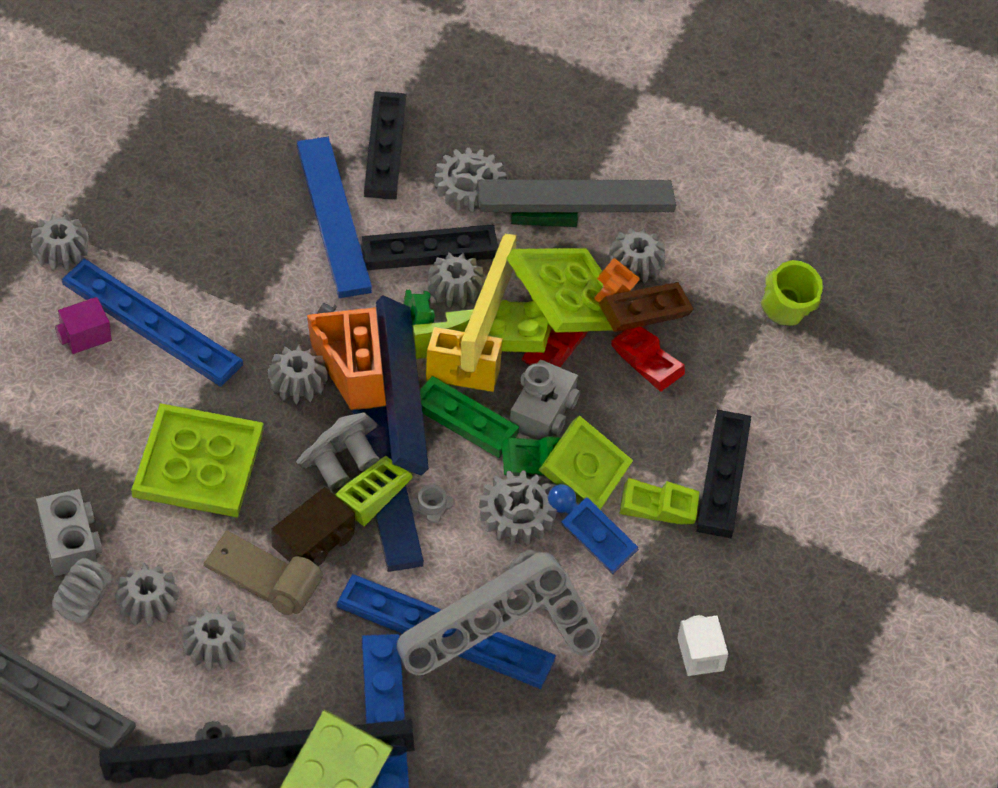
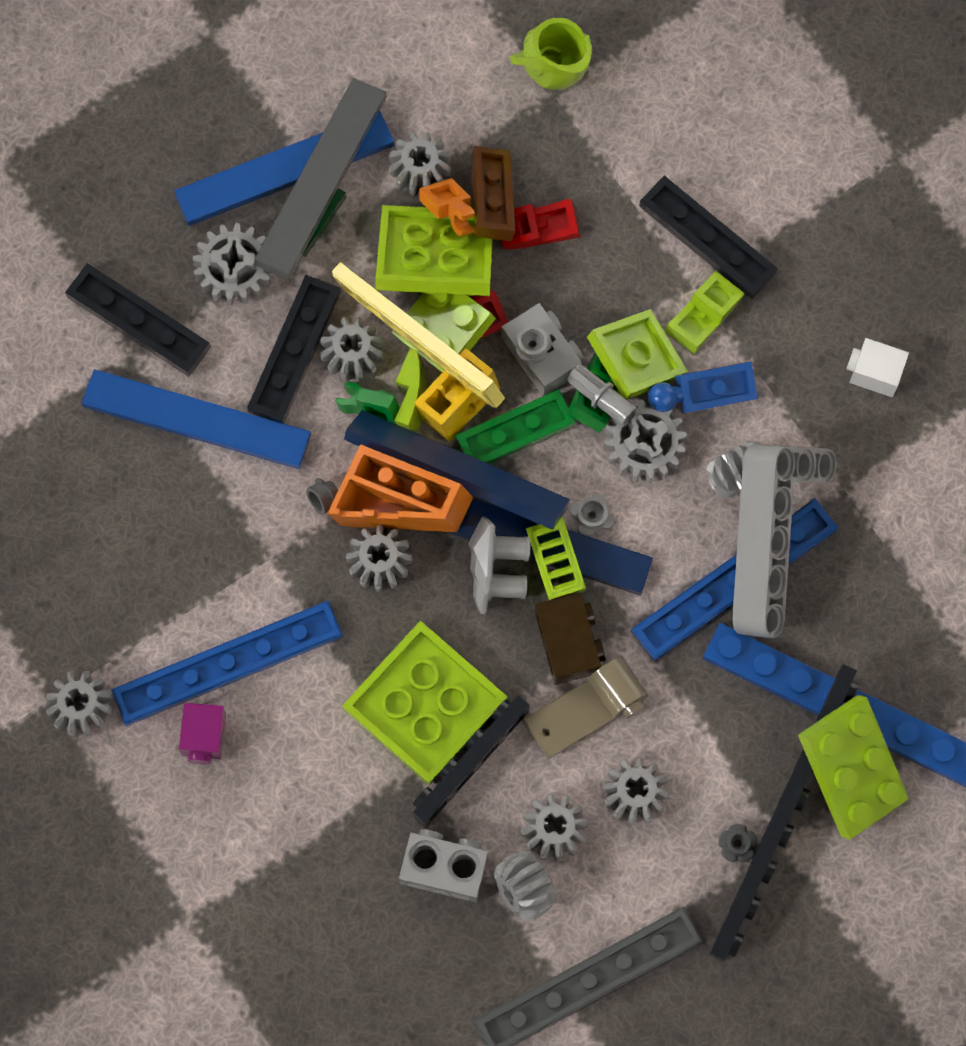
camera: 55 degrees left, 20 degrees up
none -> blue tile [174,111,394,226]
none -> black plate [413,695,530,828]
none -> light grey axle [567,364,638,427]

